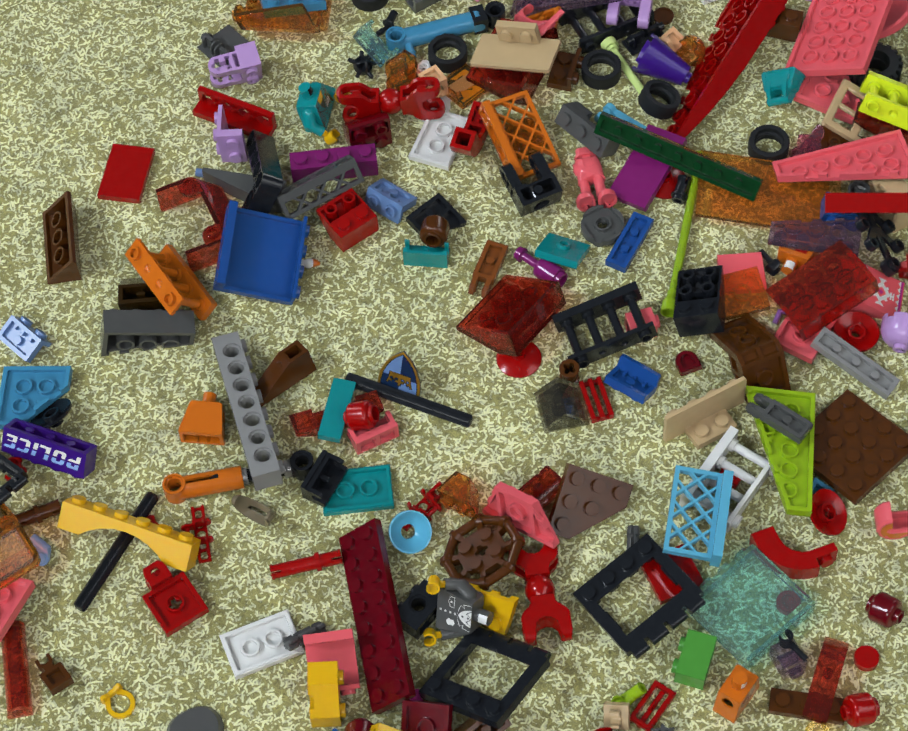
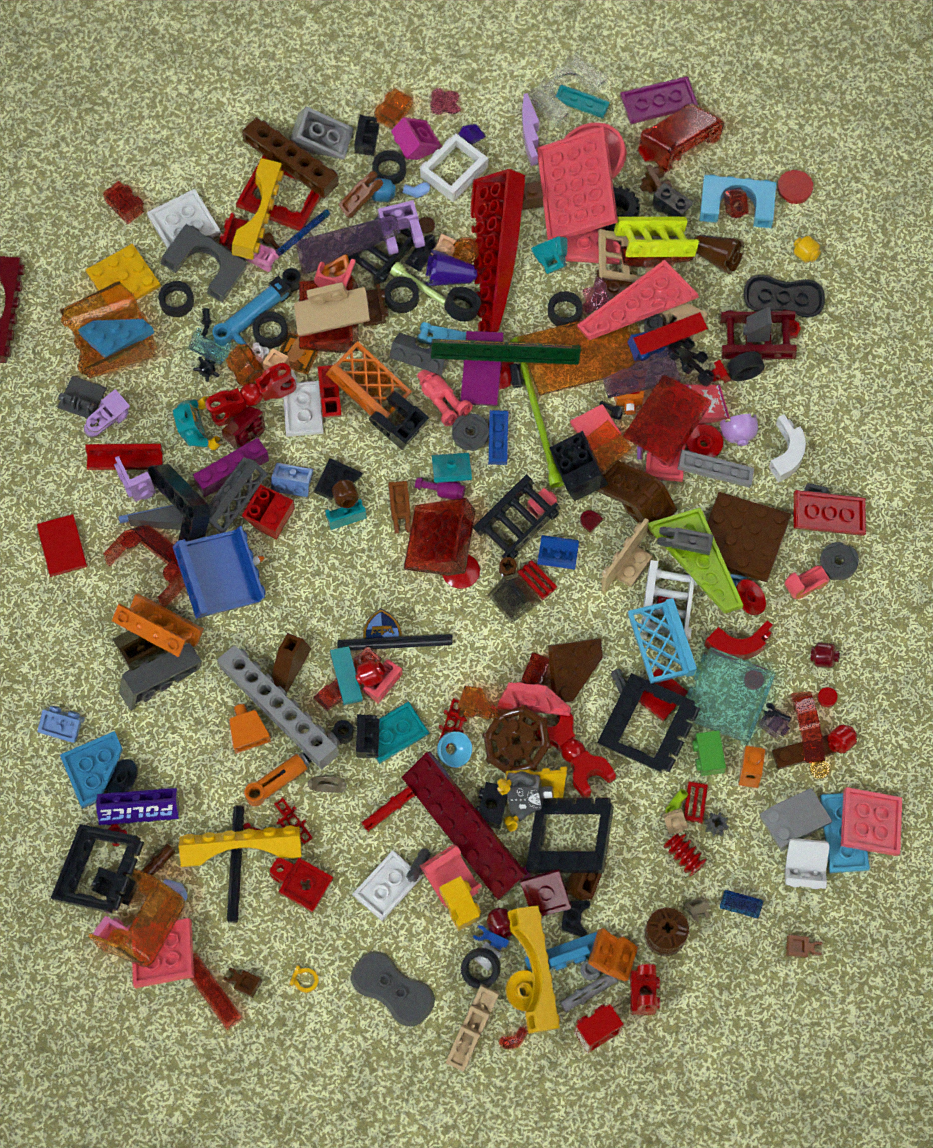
camera: 30 degrees left, 10 degrees up
reddish brown slope [42,191,82,285] -> none

